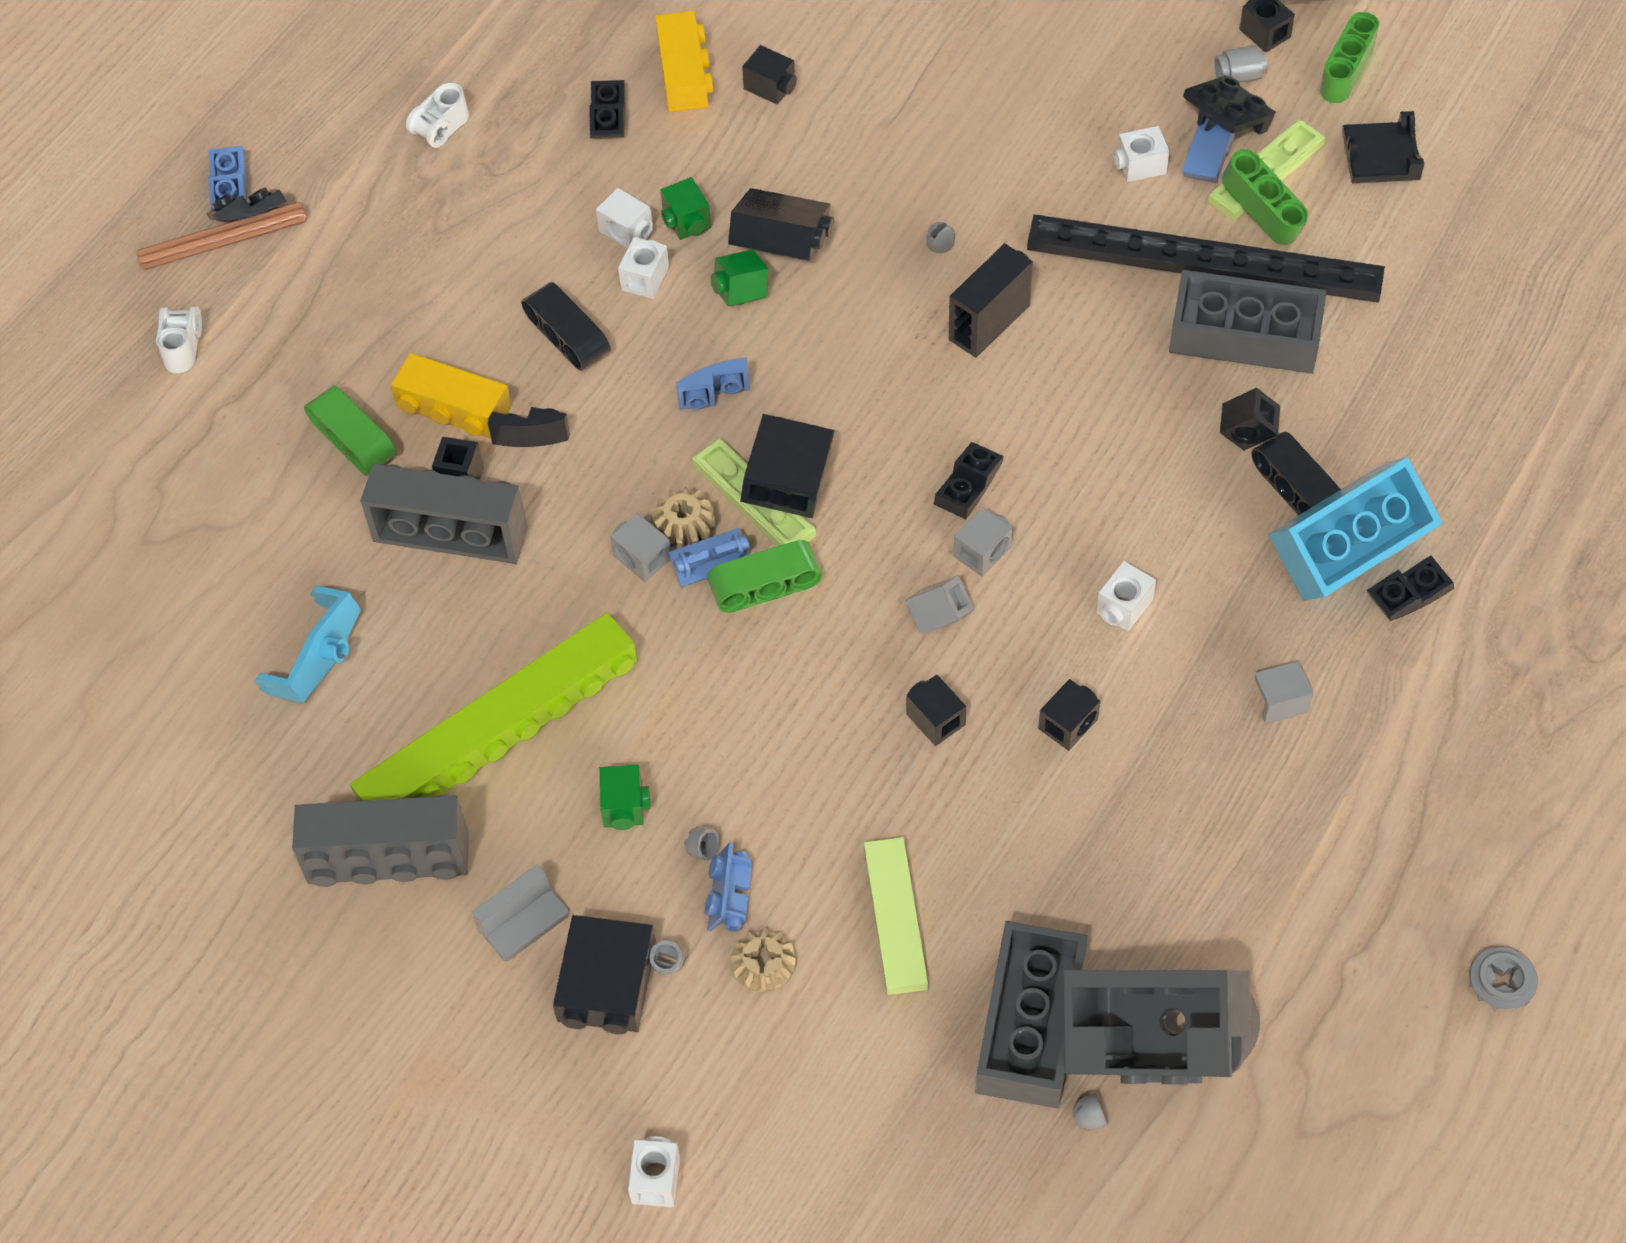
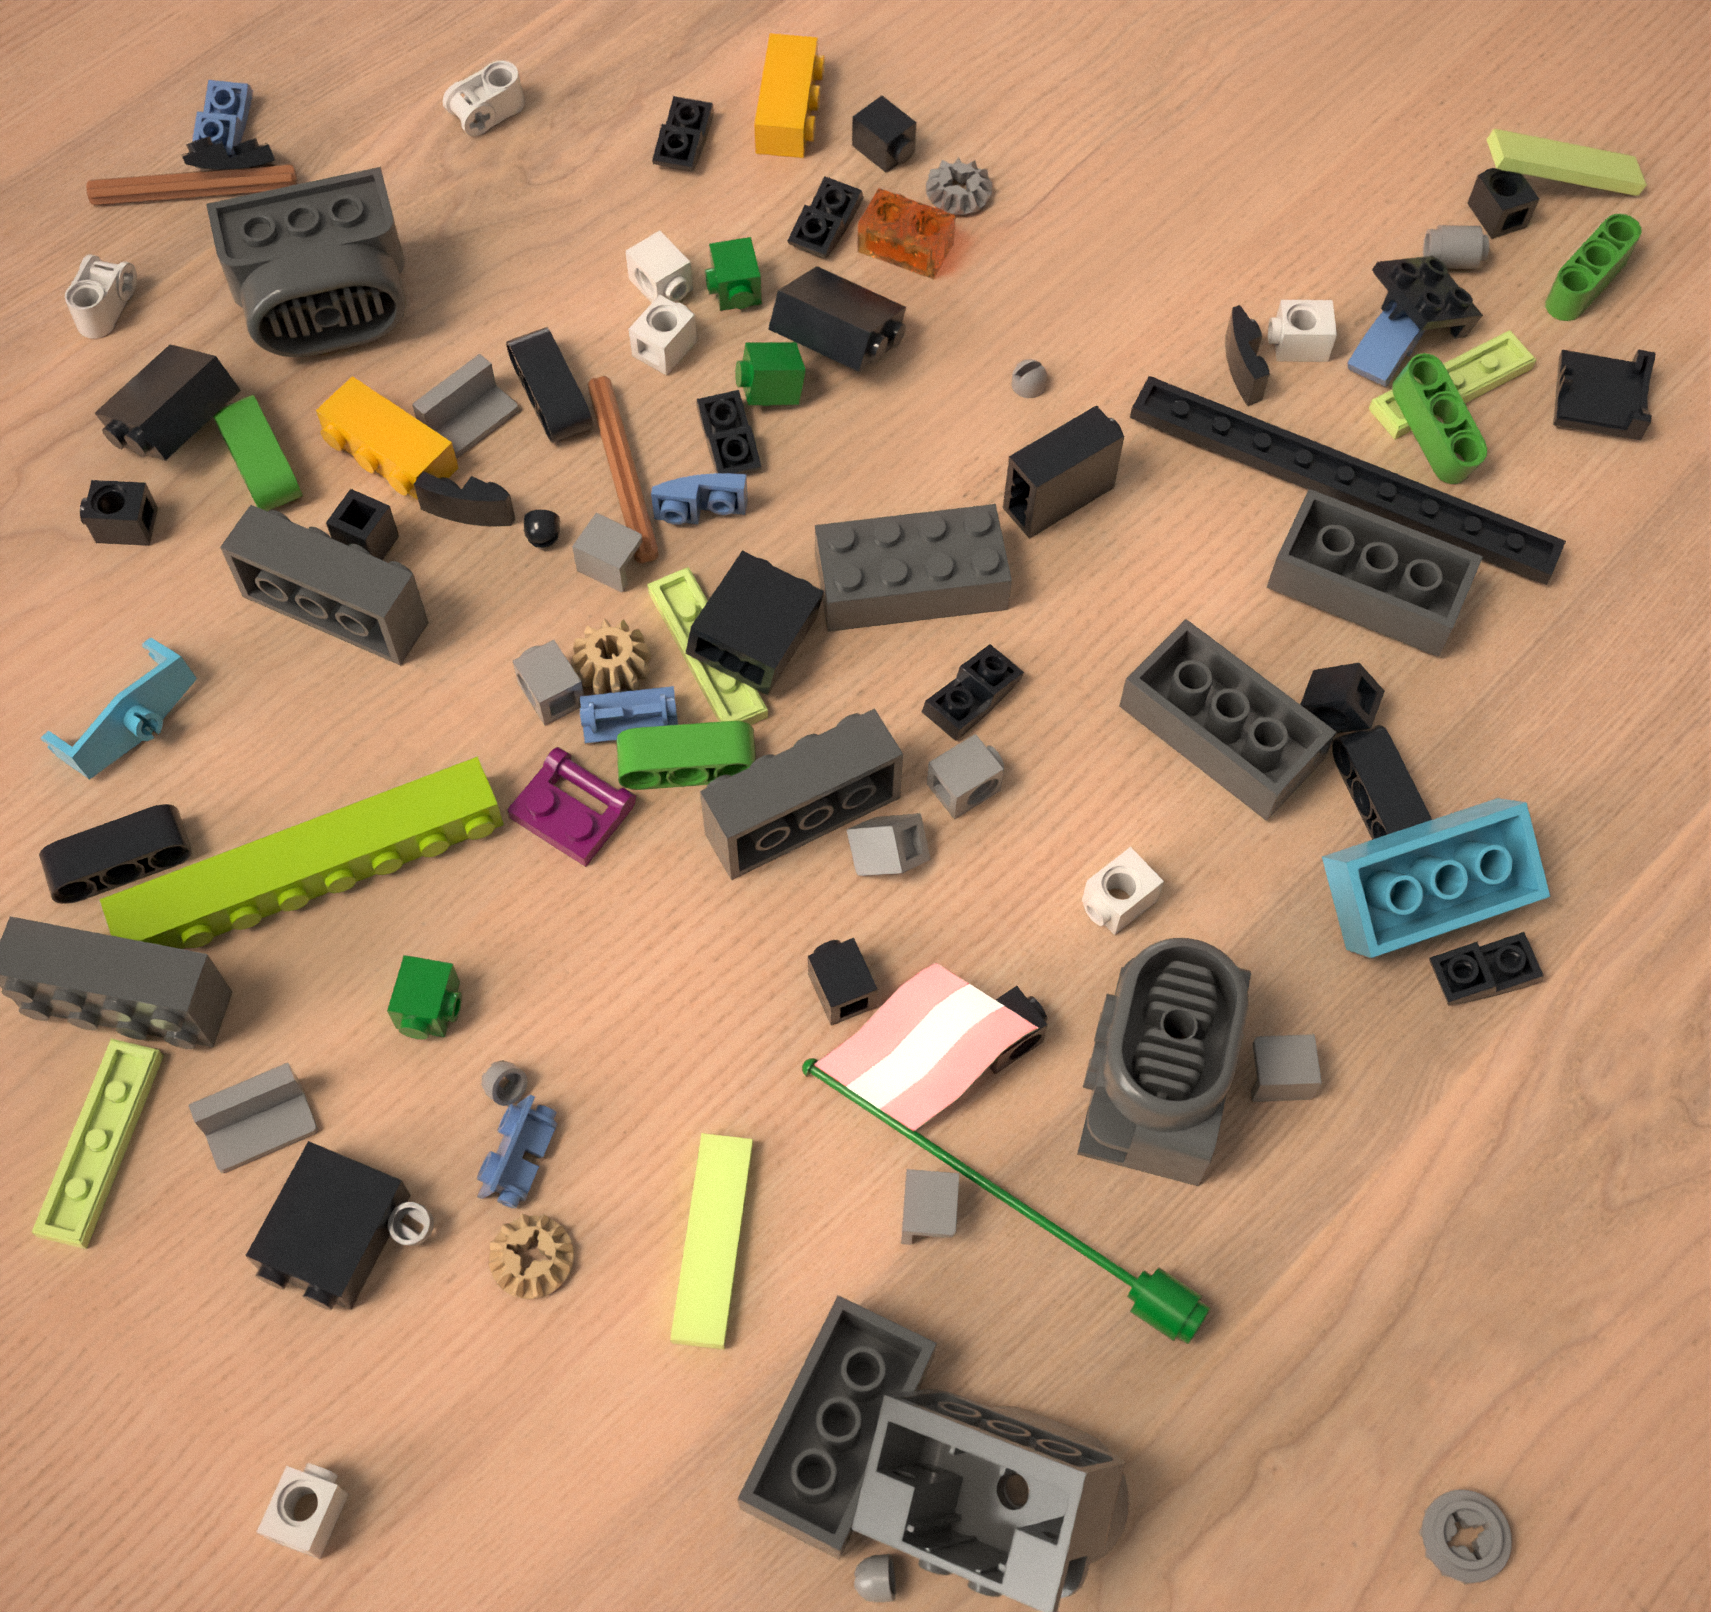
camera: 10 degrees right, 5 degrees up
none -> yellowish green tile [32,1039,164,1249]
none -> black beam [39,804,192,904]
none -> black brick [80,480,158,546]
none -> black brick [95,344,241,461]
none -> dark grey brick [206,167,406,357]
none -> light grey panel [412,354,518,459]
none -> magenta plate [507,747,637,867]
none -> black hinge [524,510,560,548]
none -> light grey panel [572,513,642,592]
none -> nougat axle [588,376,659,564]
none -> black slope [696,390,762,474]
none -> dark grey brick [700,708,903,880]
none -> black slope [787,176,864,258]
none -> flag [802,963,1211,1344]
none -> dark grey brick [815,504,1012,632]
none -> clear orange brick [857,188,956,279]
none -> light grey panel [901,1169,959,1245]
none -> light grey gear [926,157,992,215]
none -> dark grey brick [1077,938,1251,1186]
none -> dark grey brick [1119,619,1336,821]
none -> black slope [1225,305,1270,406]

